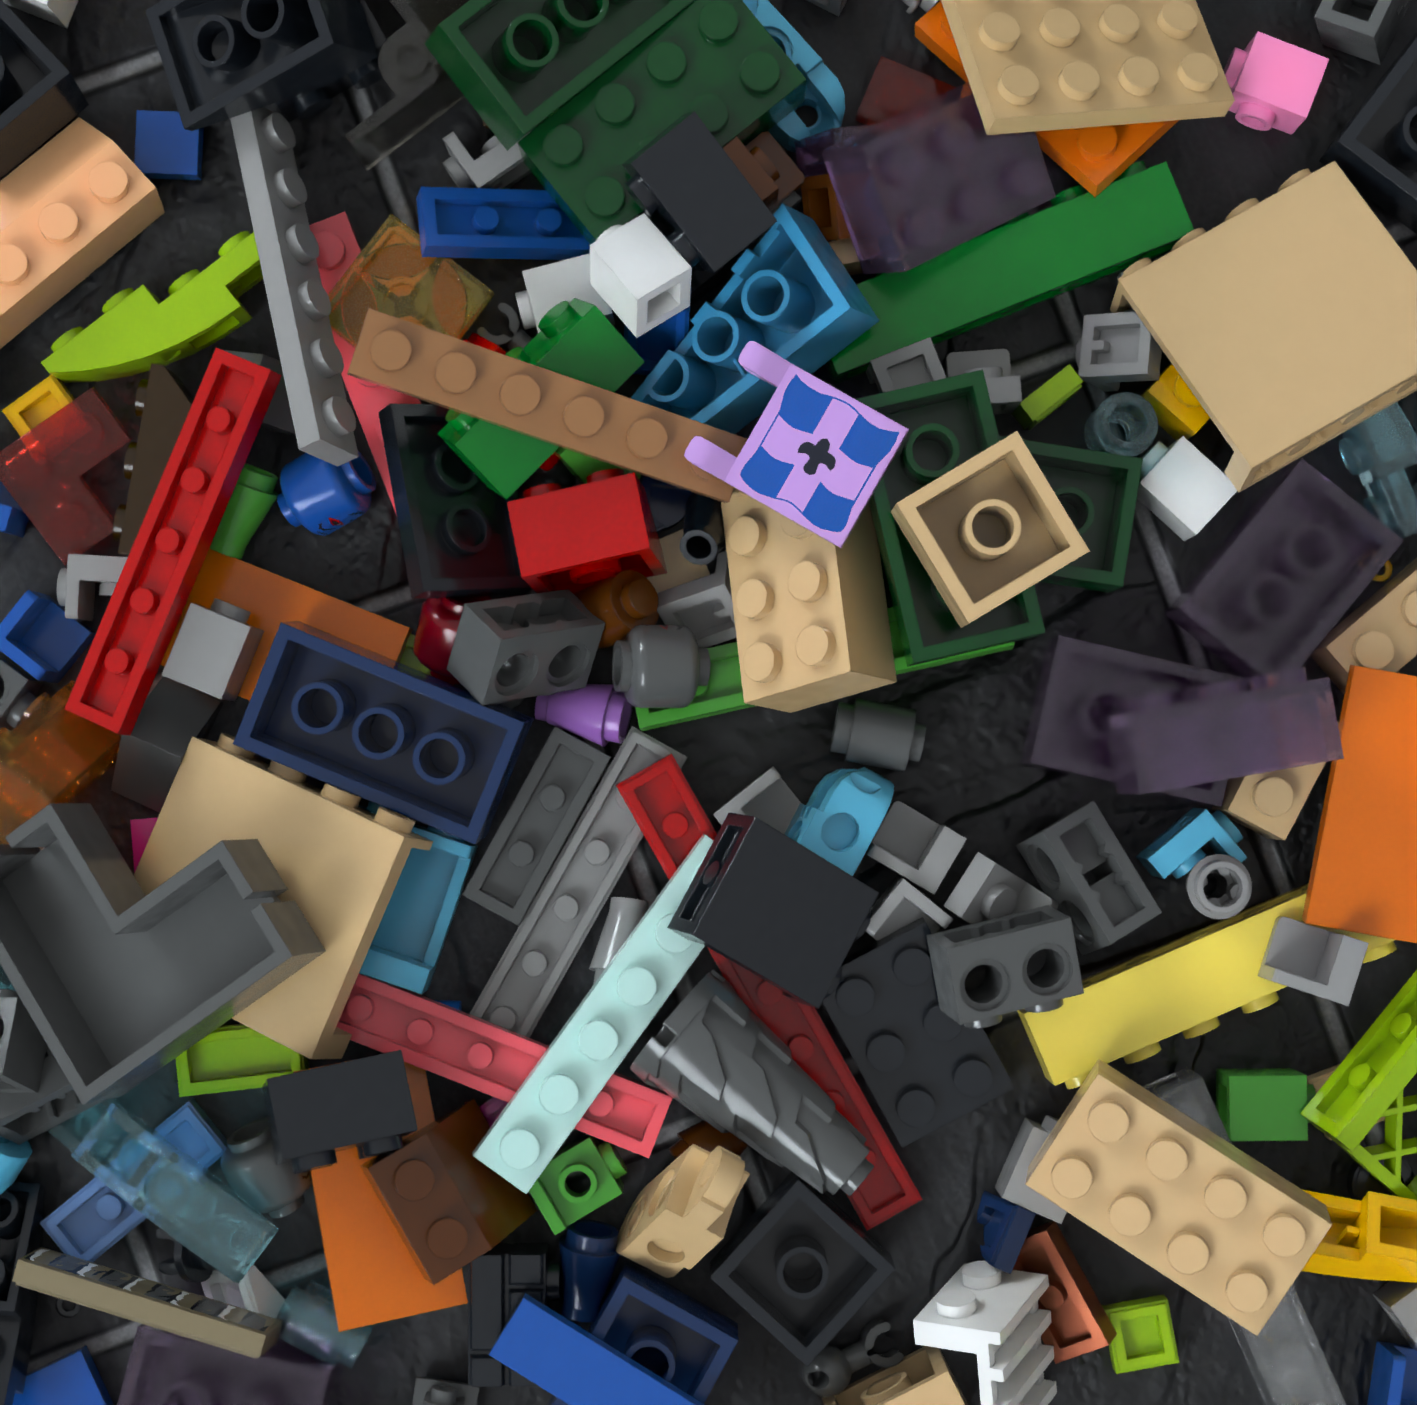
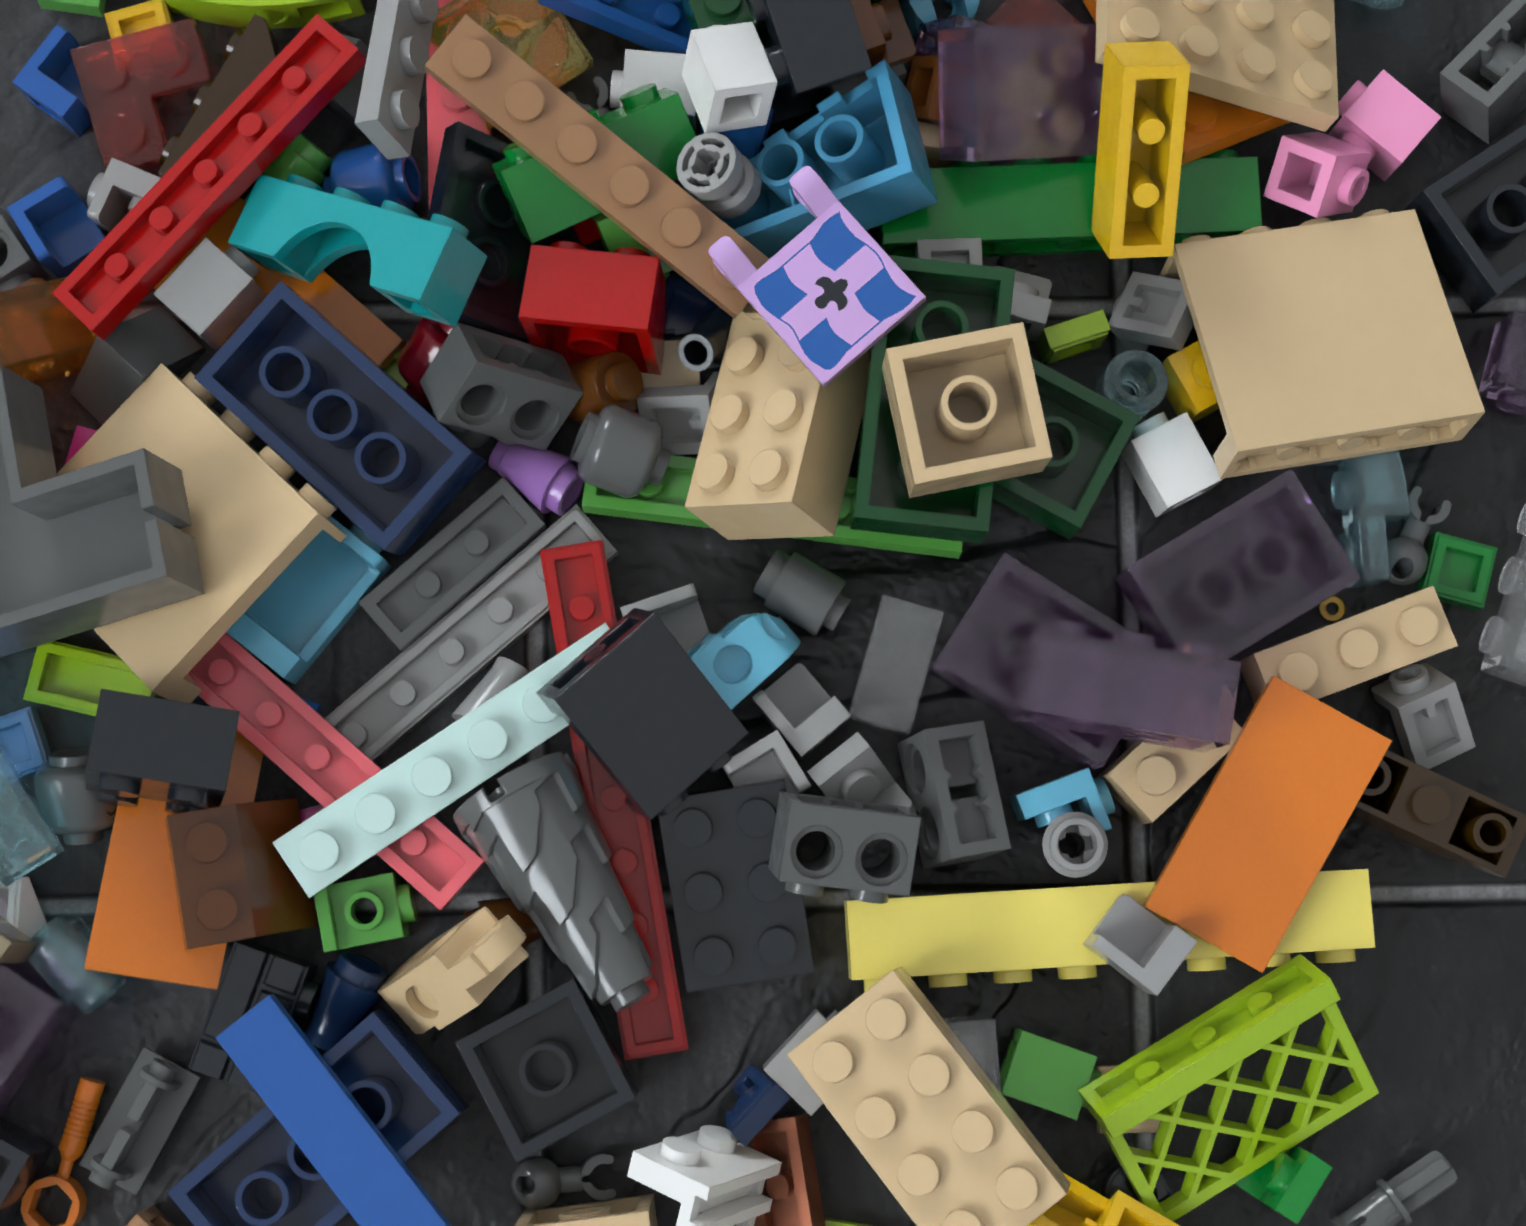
camera: 15 degrees right, 5 degrees down
none -> teal arch [228,174,488,327]
none -> light grey wheel [676,132,762,219]
none -> clear tile [849,595,944,735]
none -> yellow brick [1091,41,1191,259]
none -> bright pink brick [1263,131,1372,218]

